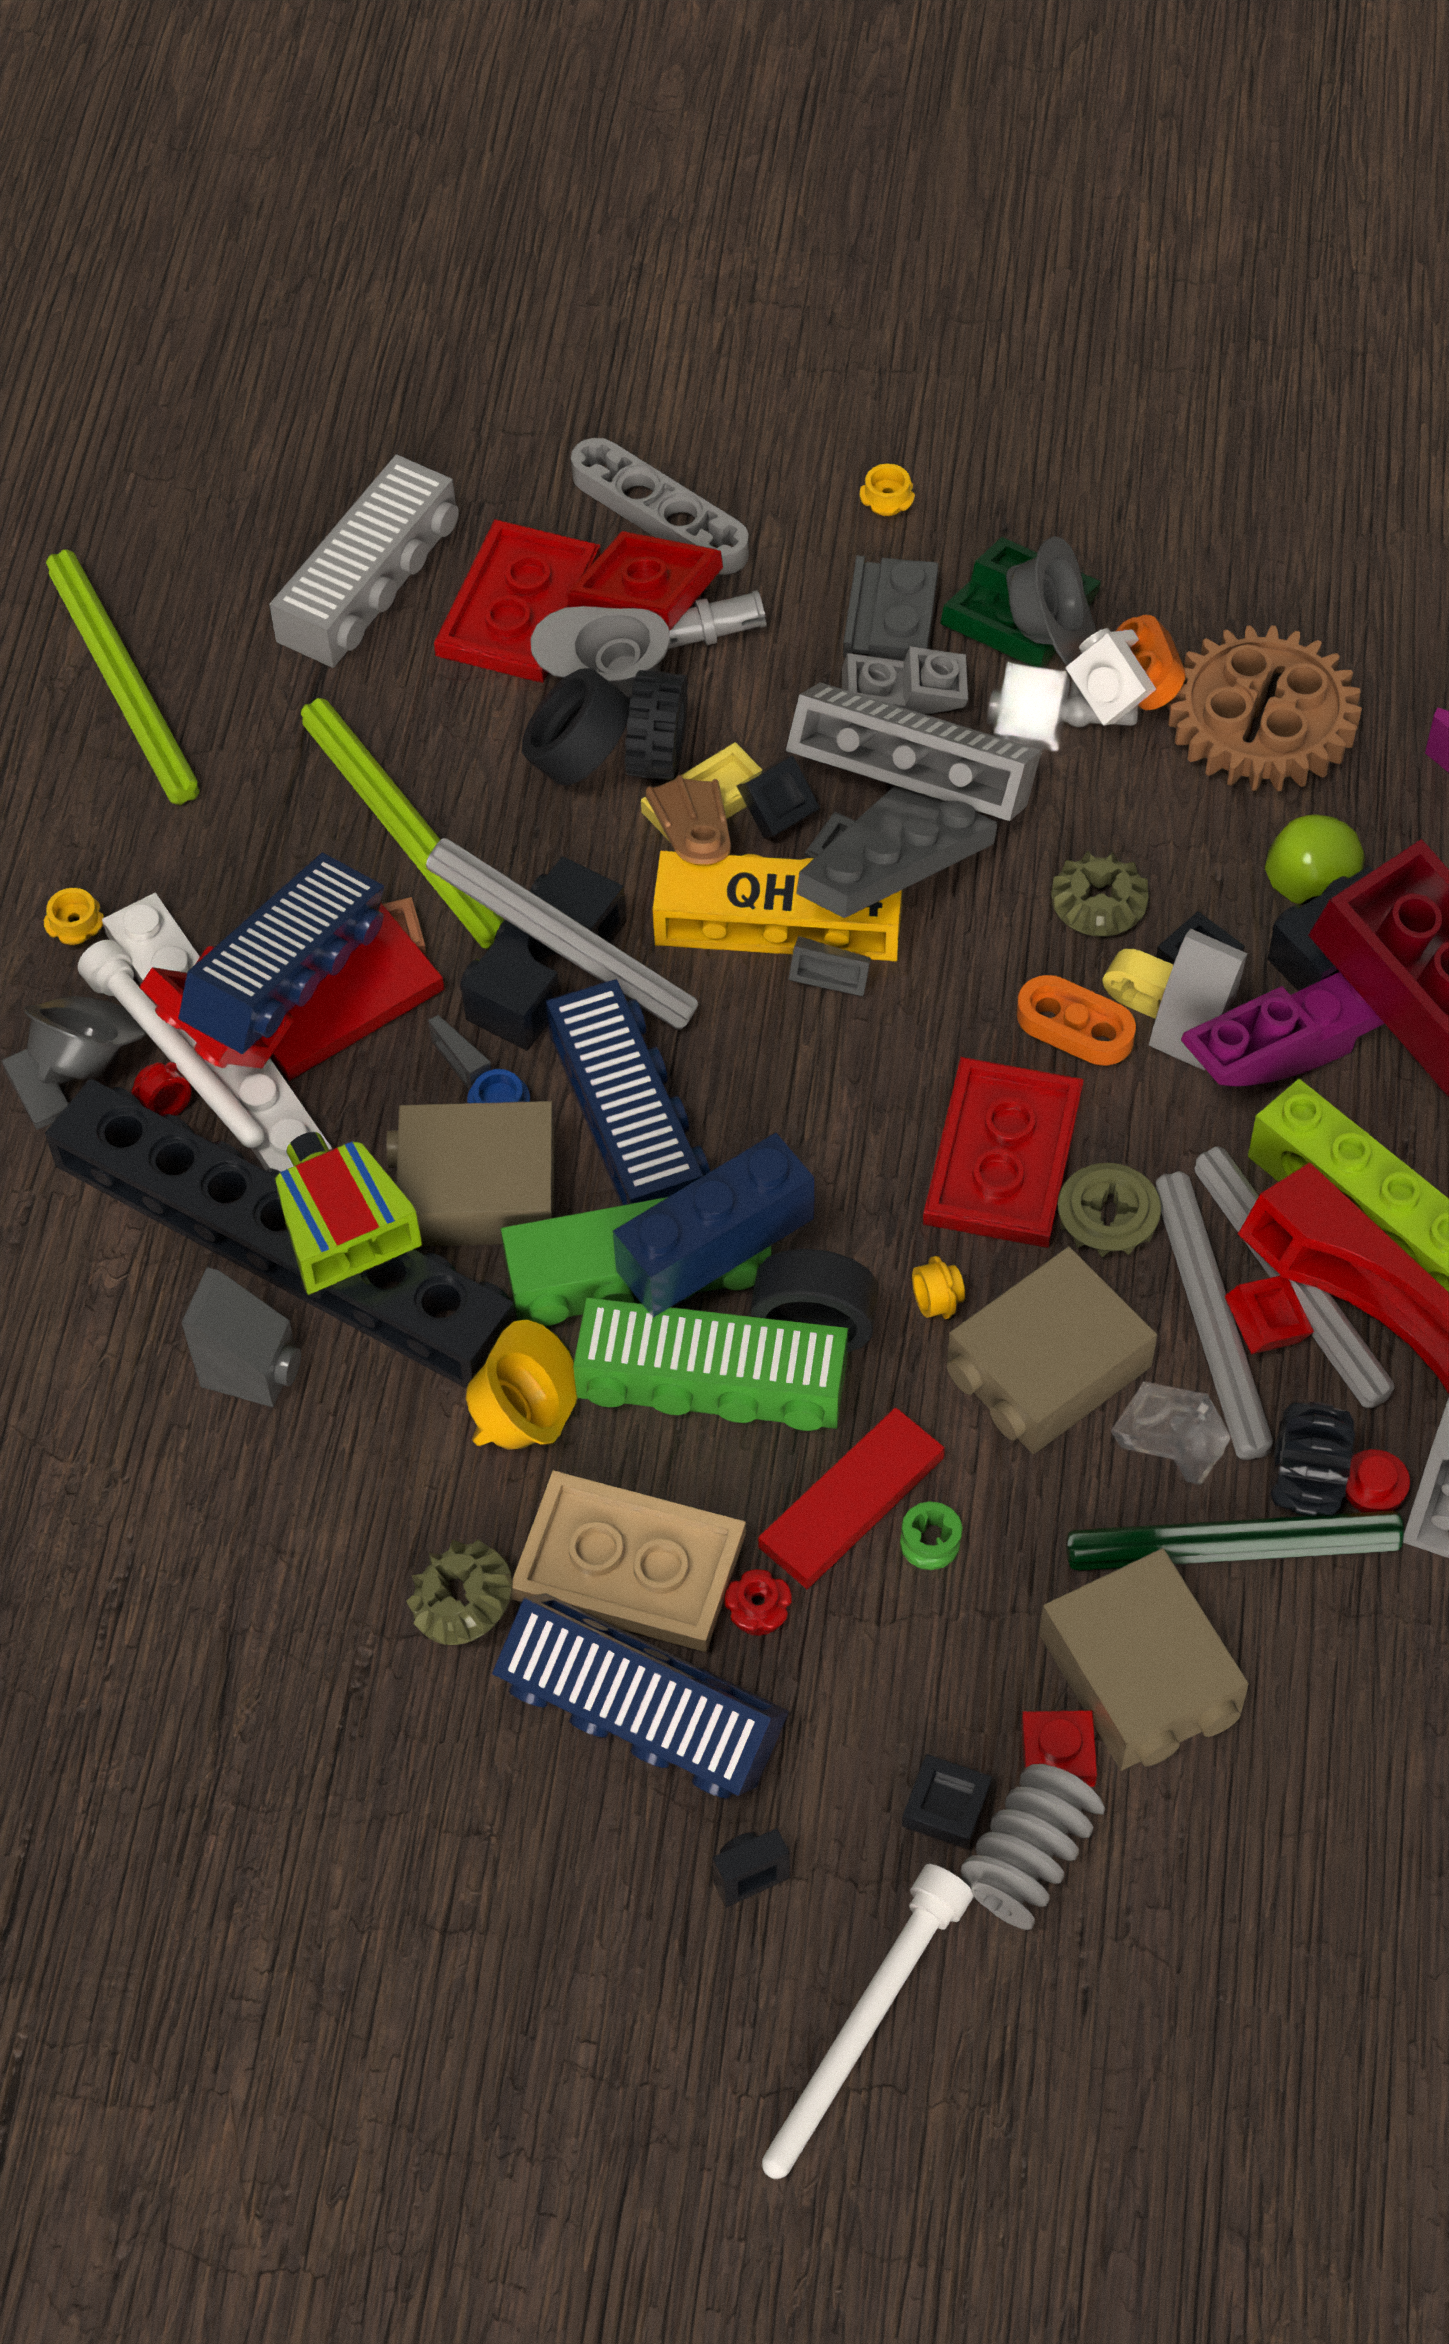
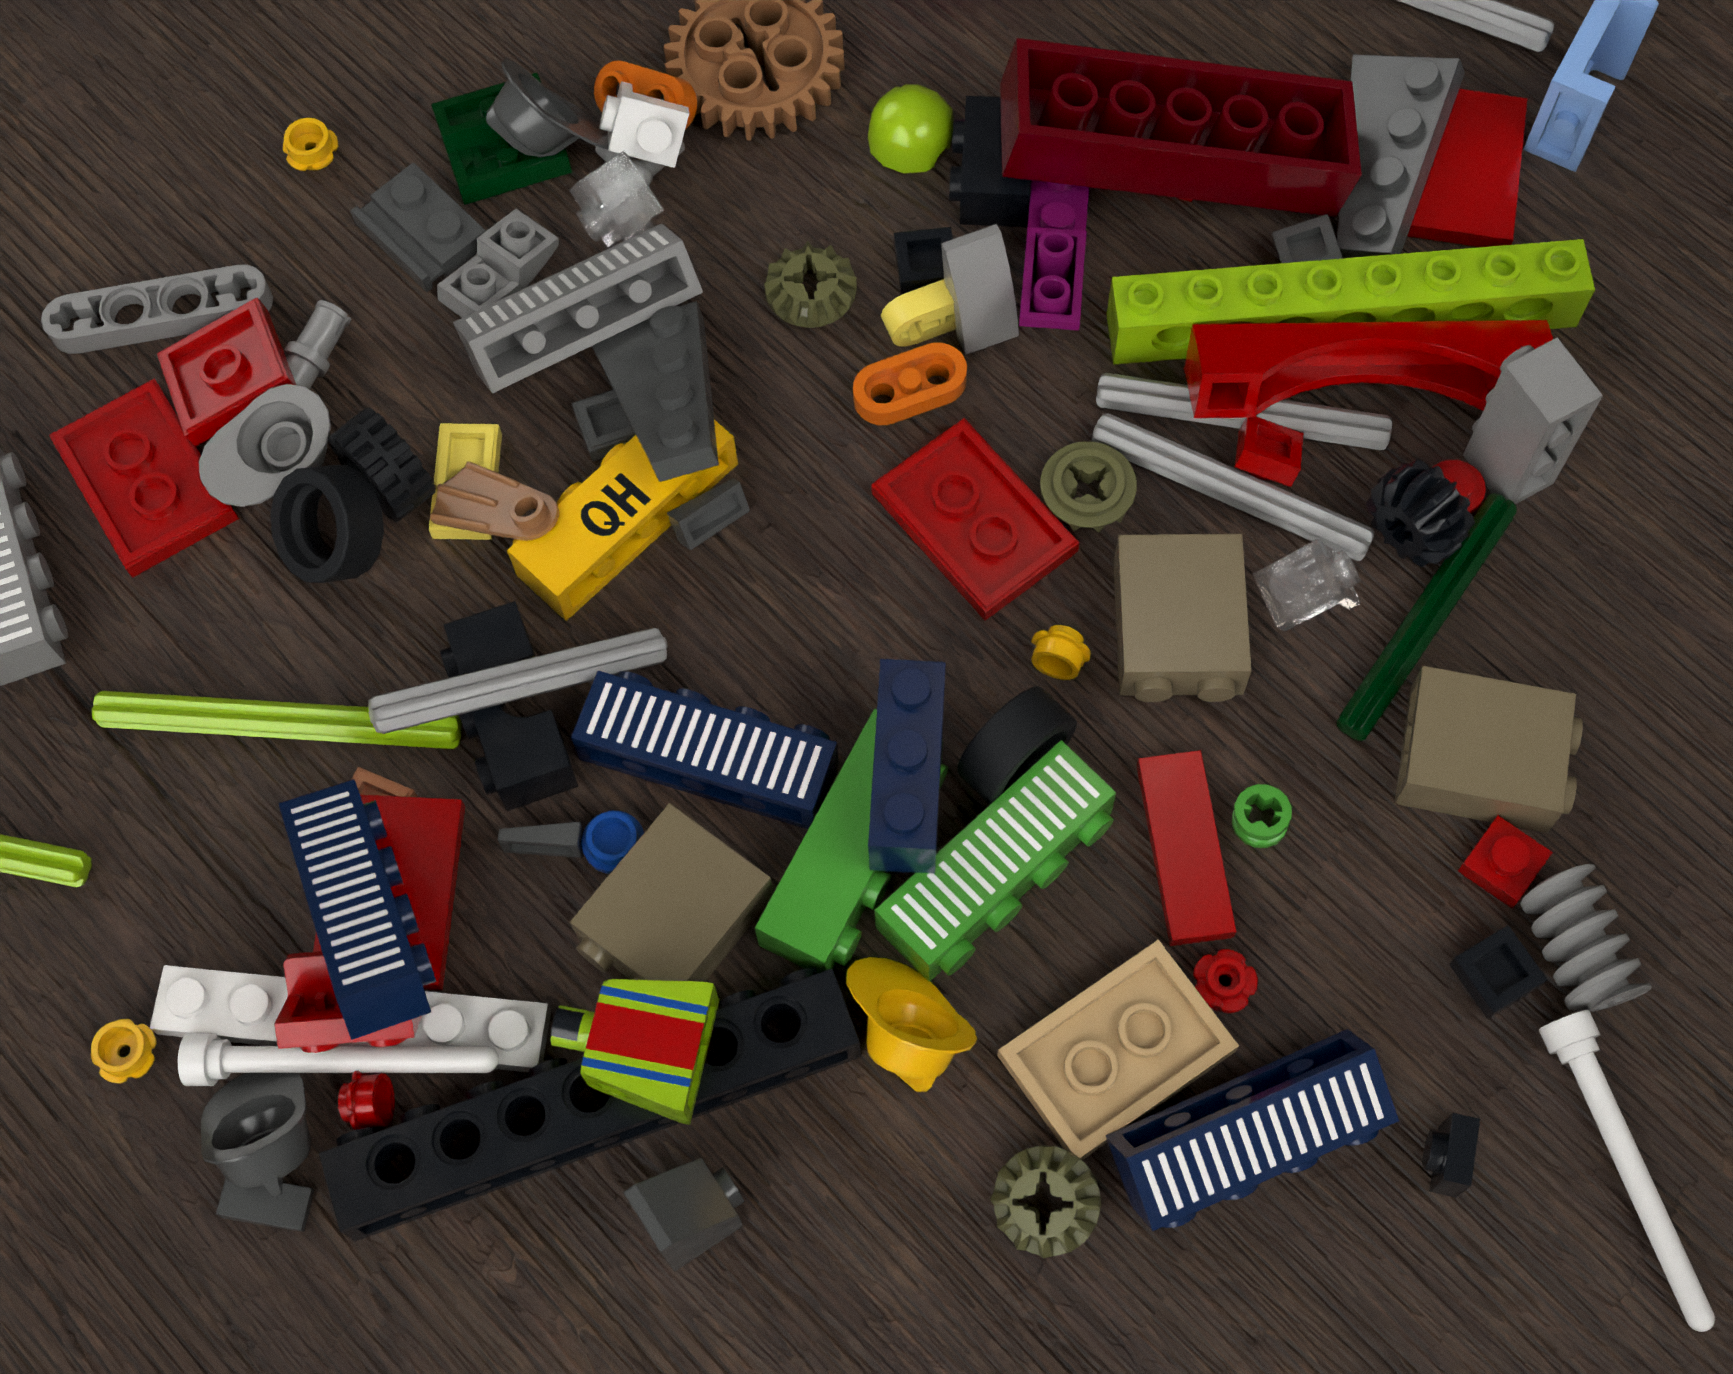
camera: 50 degrees left, 10 degrees up
black plate [736,755,820,838] -> none

